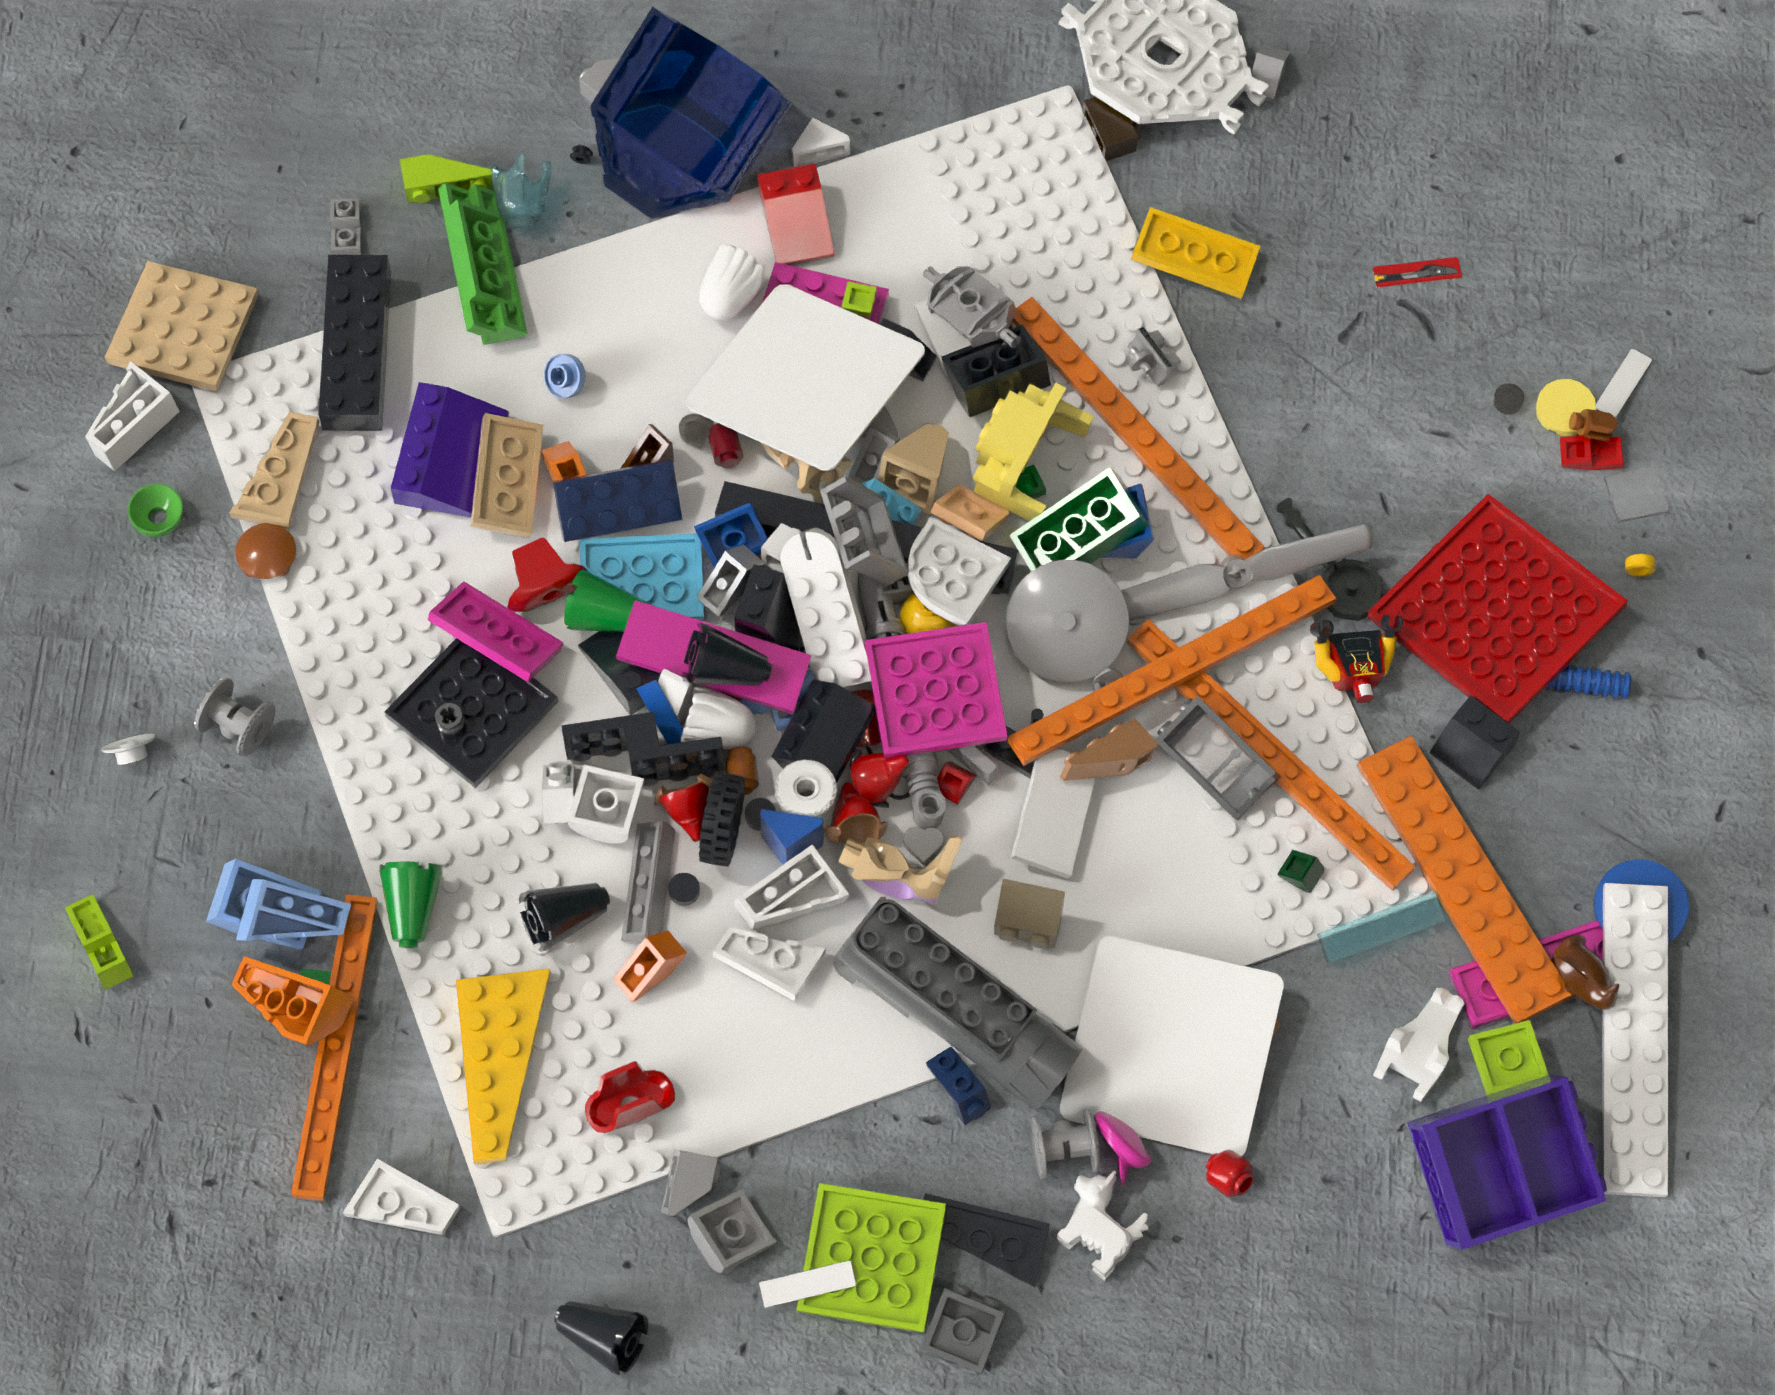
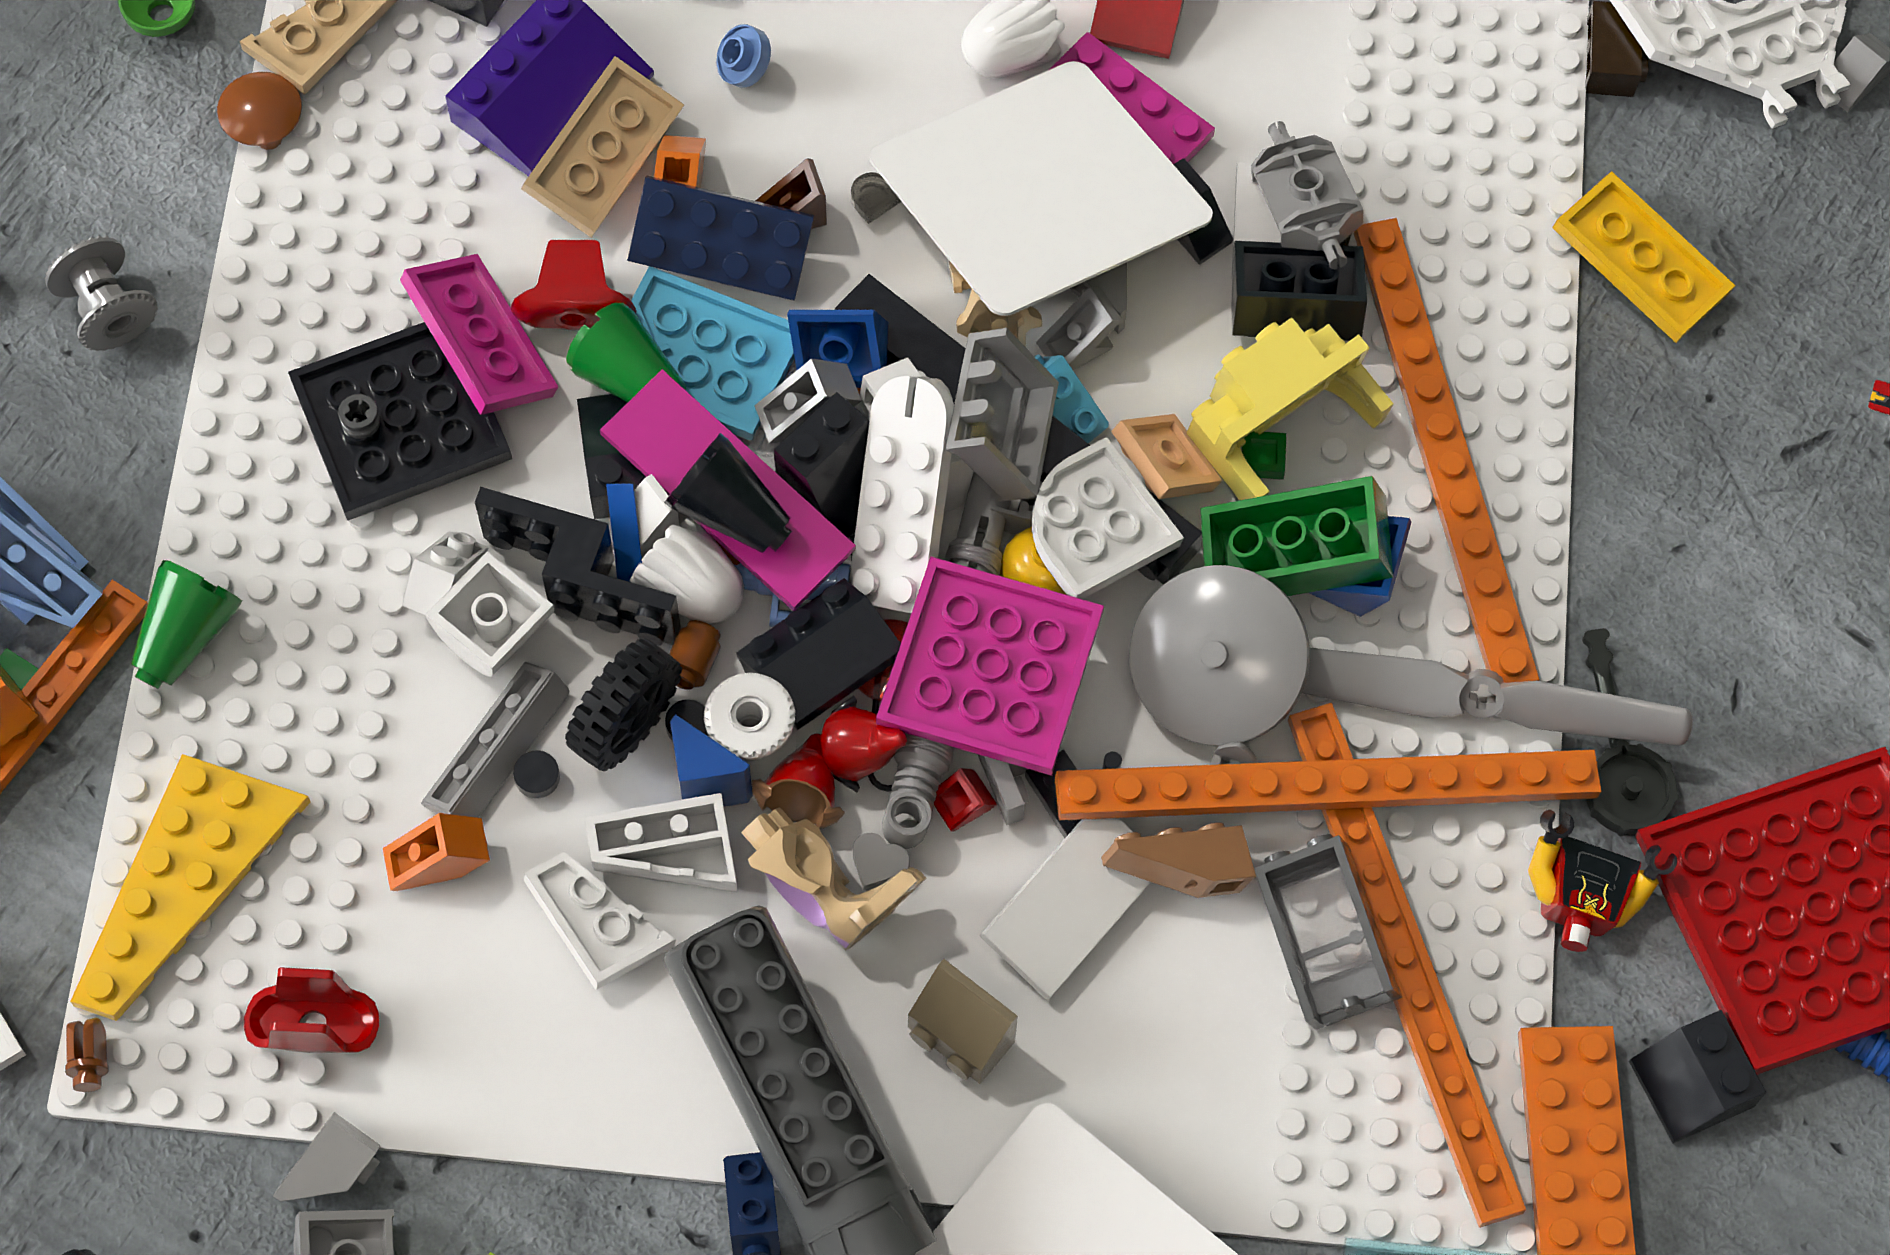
camera: 25 degrees right, 0 degrees up
black cone [519,883,610,952] -> none
red hat [653,774,712,842] -> none
dark red brick [708,423,744,469] -> none
lime plate [841,282,877,318] -> none
tan slope [878,423,949,515] -> none
light grey hips [1127,326,1181,387] -> none
dark green slope [1277,849,1325,893] -> none
none -> dark orange arm [65,1018,109,1092]

